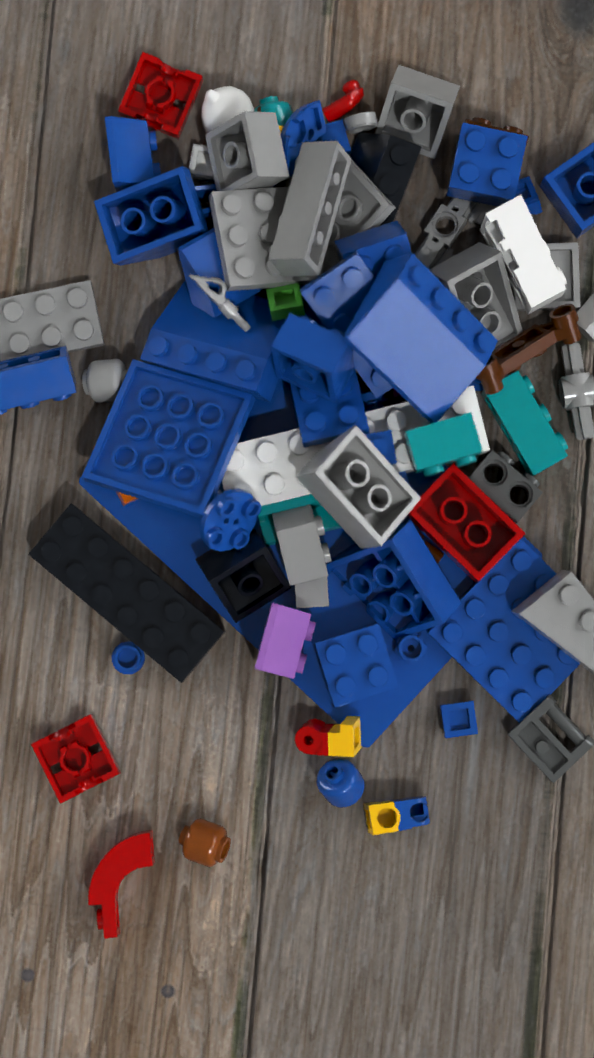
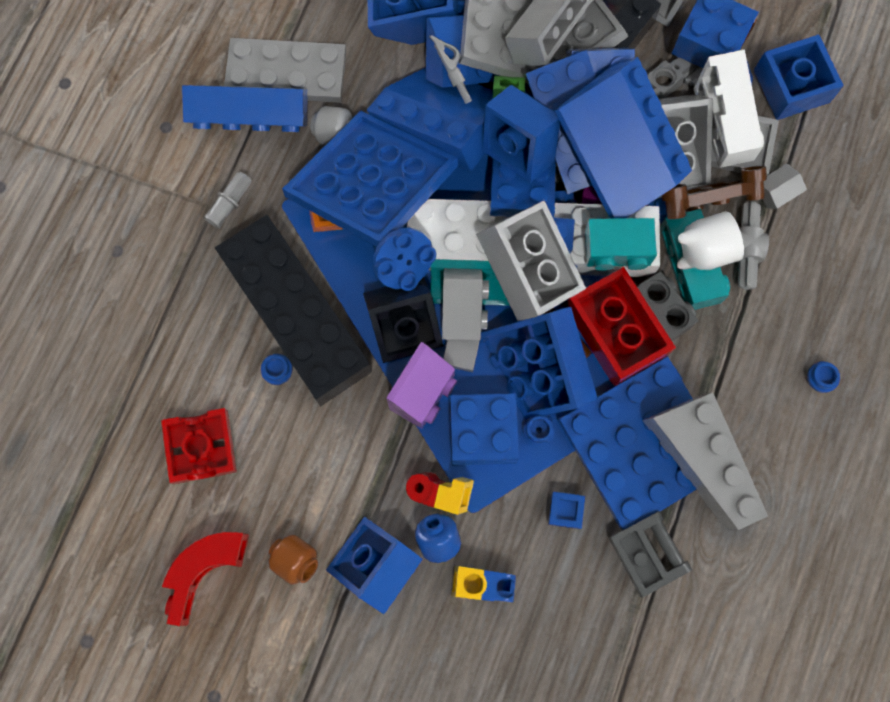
camera: 15 degrees right, 10 degrees down
none -> light grey axle [203,172,252,229]
none -> blue slope [326,516,423,614]
none -> white piece [677,211,744,270]

